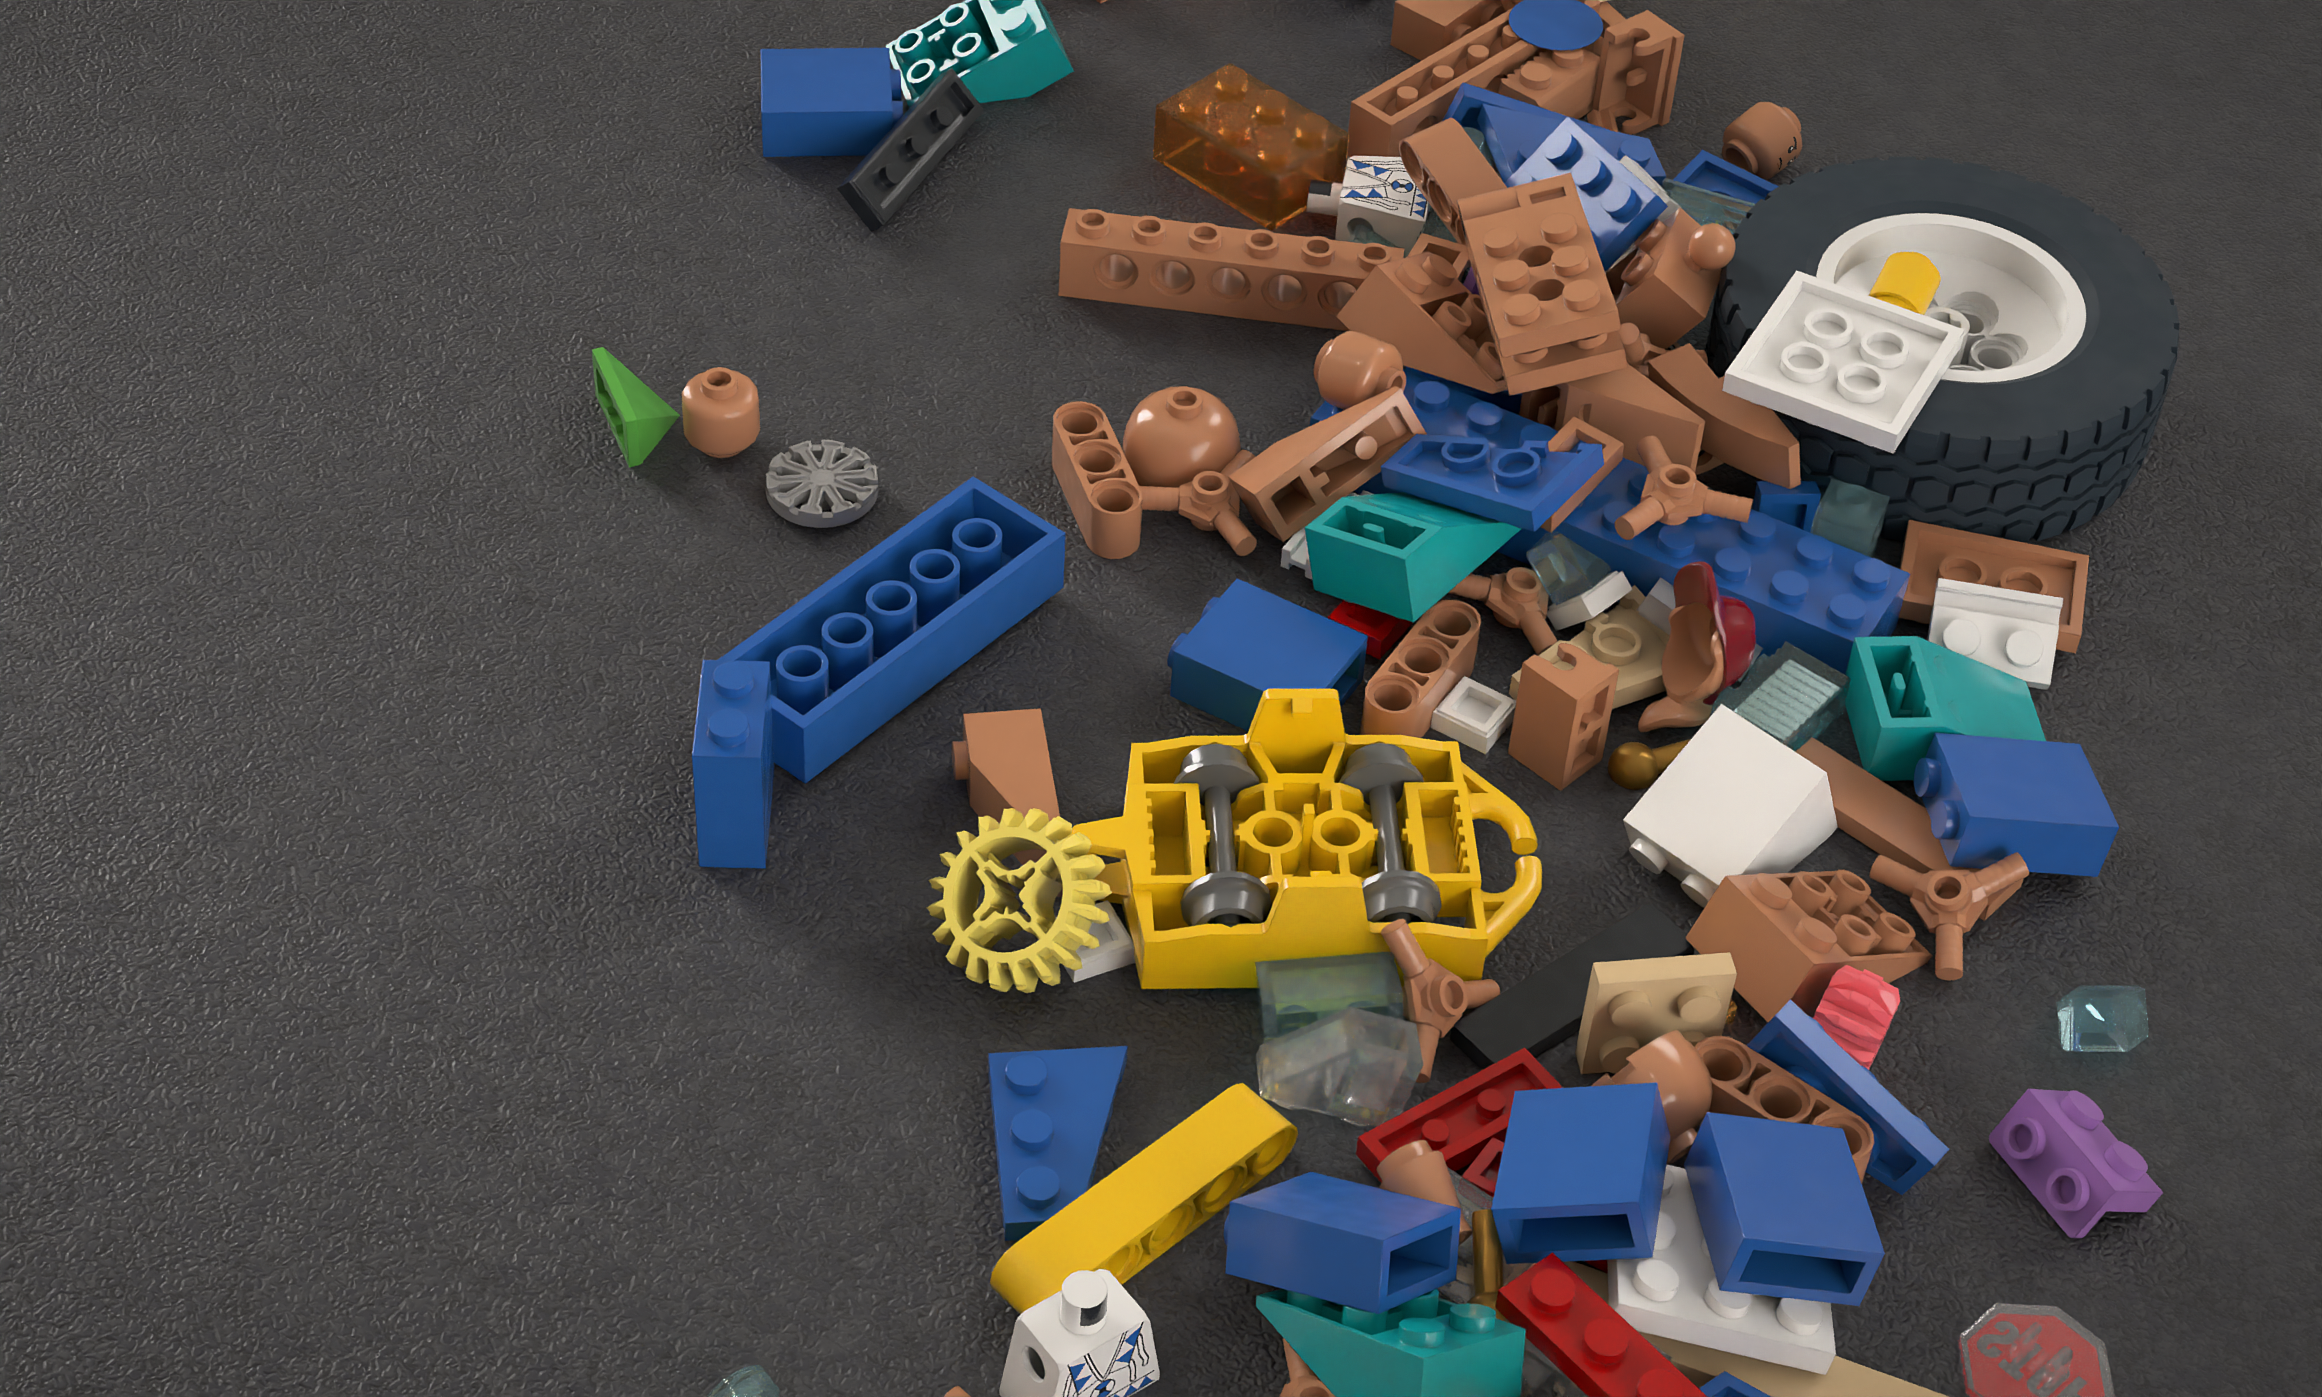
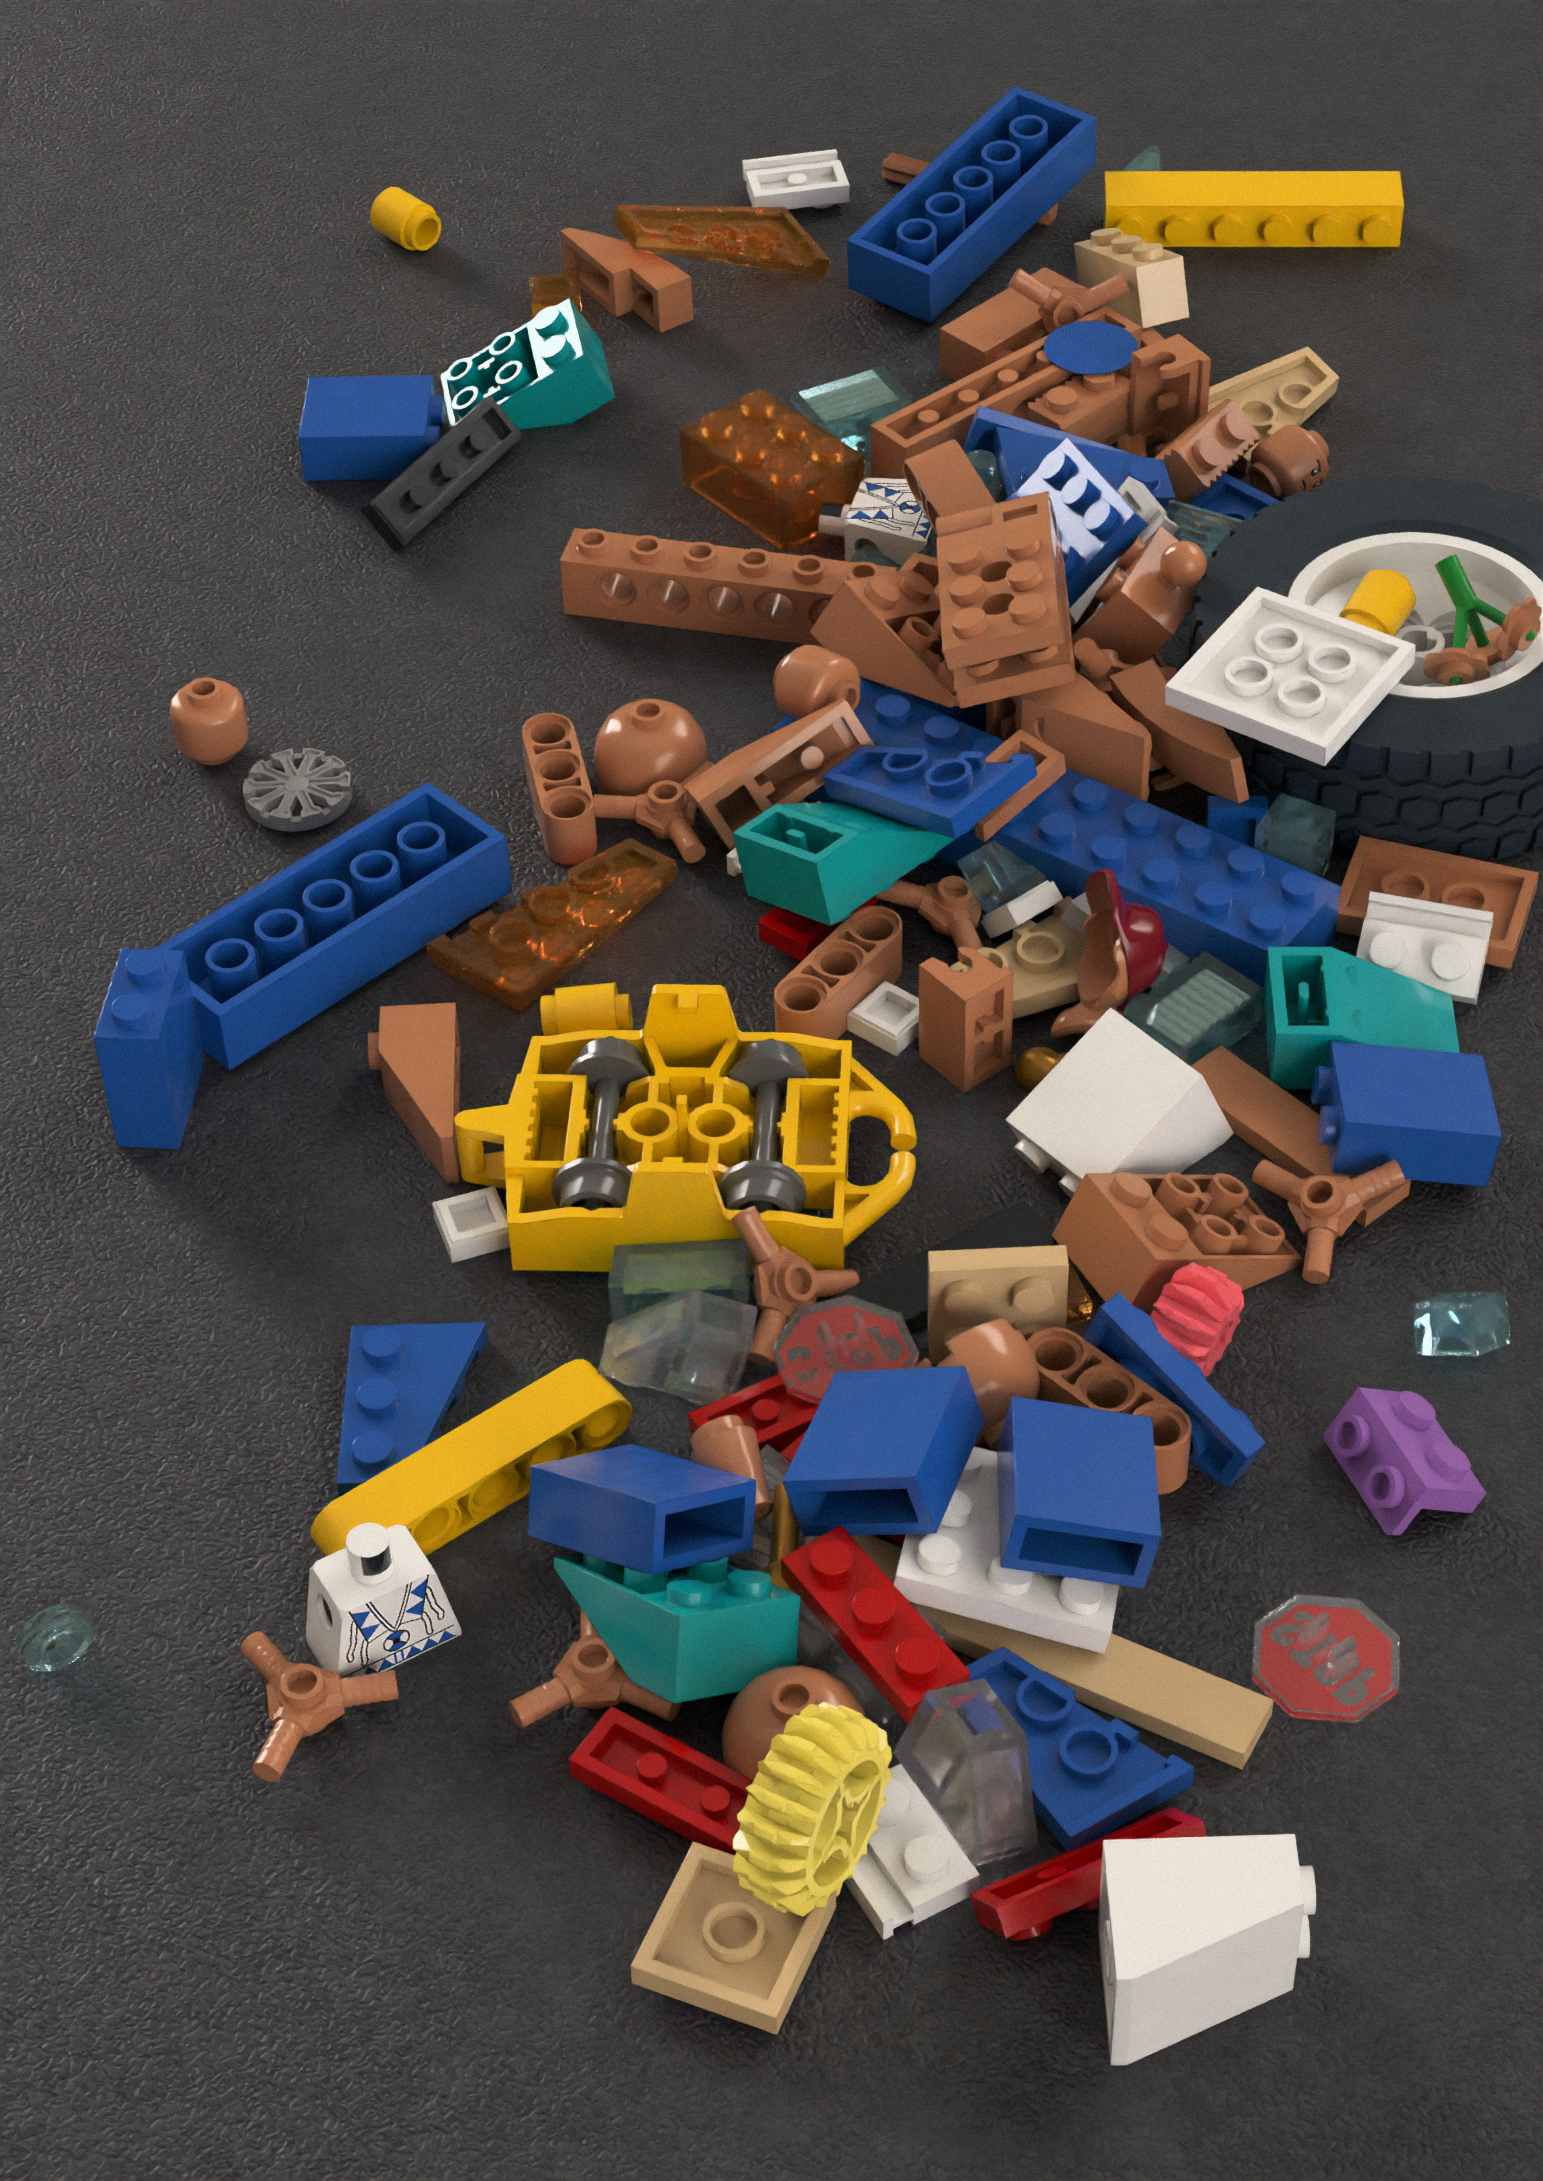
camera: 10 degrees right, 0 degrees up
bright green slope [592,347,680,467] -> none
light yellow gear [926,808,1112,993] -> none
blue brick [1167,579,1368,731] -> none
nougat piece [1615,436,1753,540] -> none
none -> clear orange wing [426,838,677,1011]
none -> yellow brick [540,982,633,1036]
none -> clear piece [771,1295,919,1405]
none -> clear light blue brick [790,365,912,465]
none -> nougat brick [1154,399,1260,514]
none -> tan wing [1208,346,1340,477]
none -> nougat plant [1424,555,1542,686]

